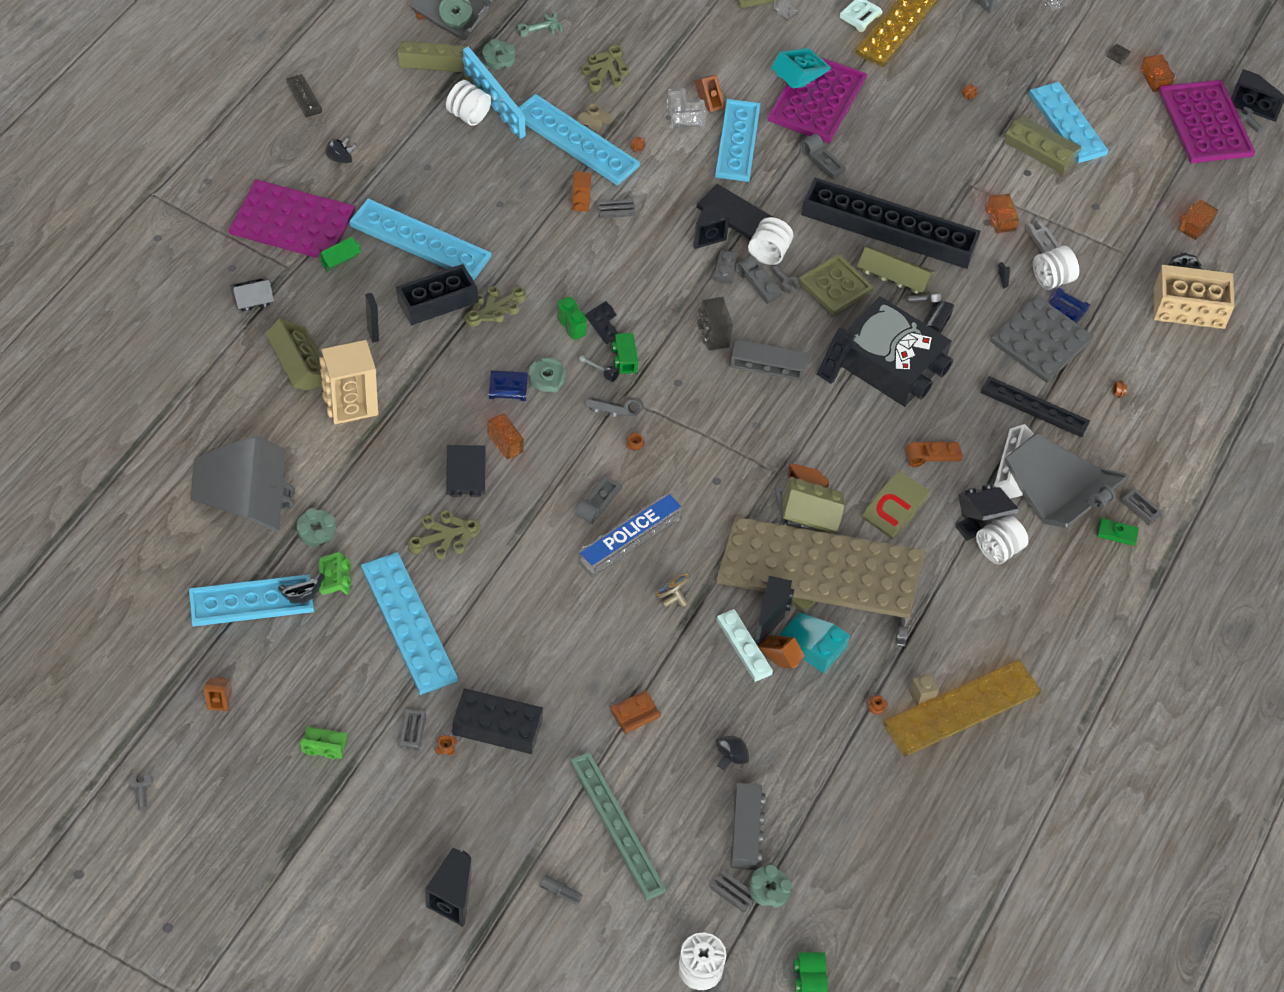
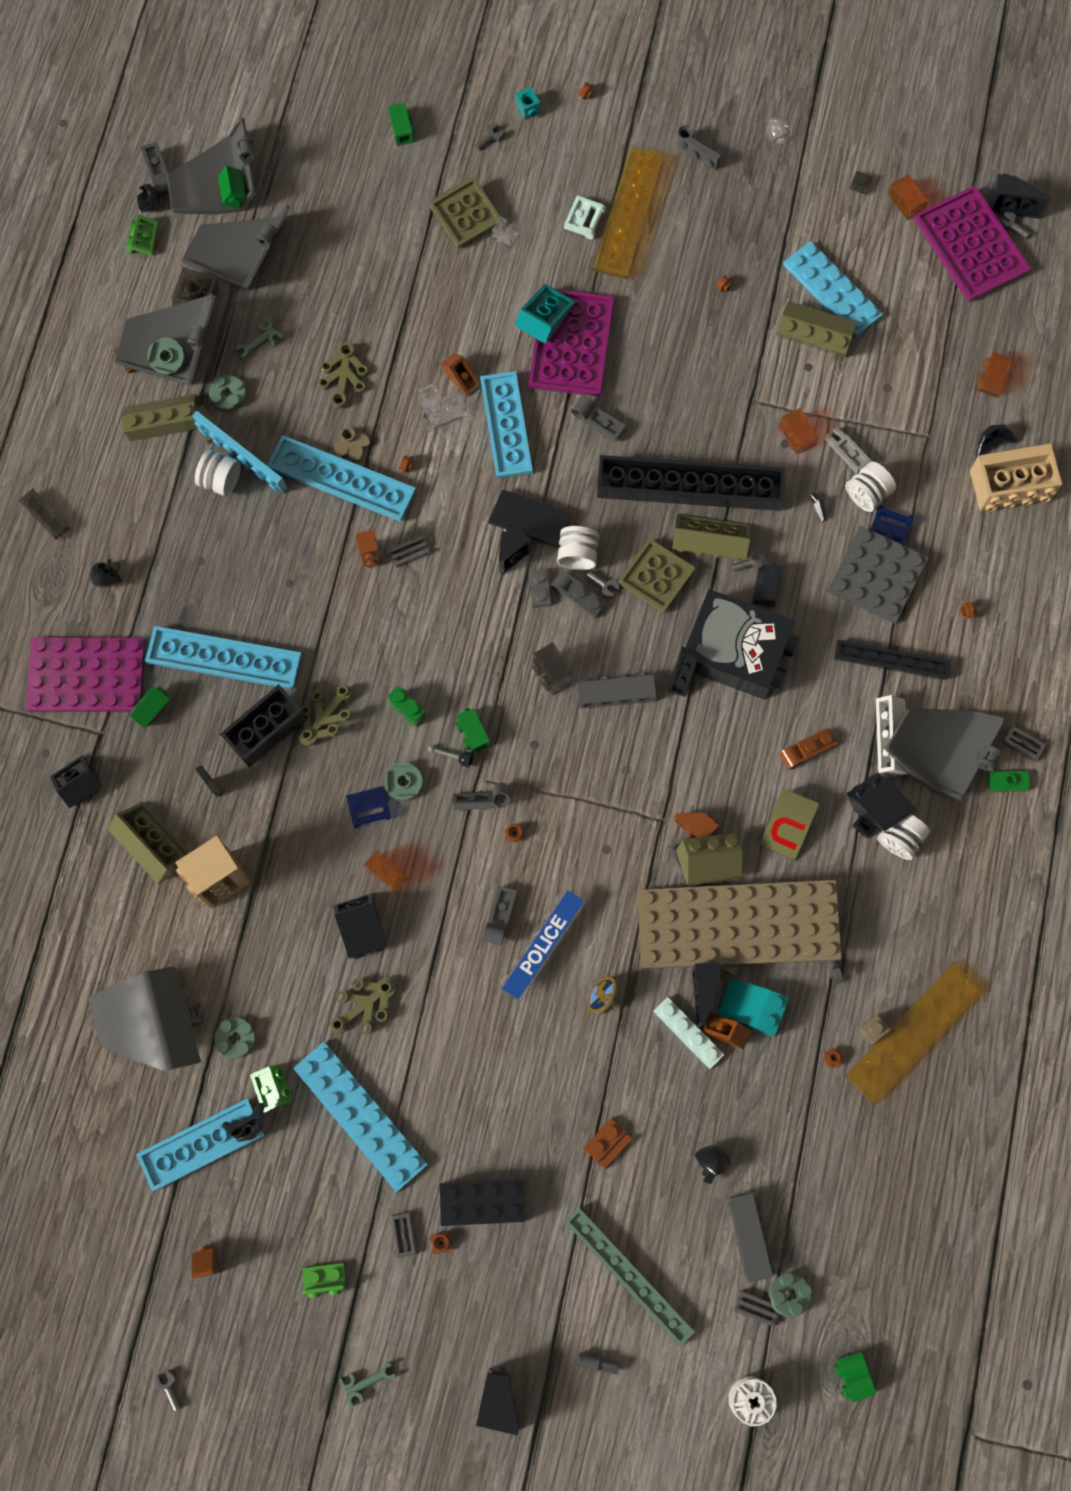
camera: 10 degrees left, 20 degrees up
black plate [584,301,618,345] -> none
none -> sand green bar [339,1362,396,1407]

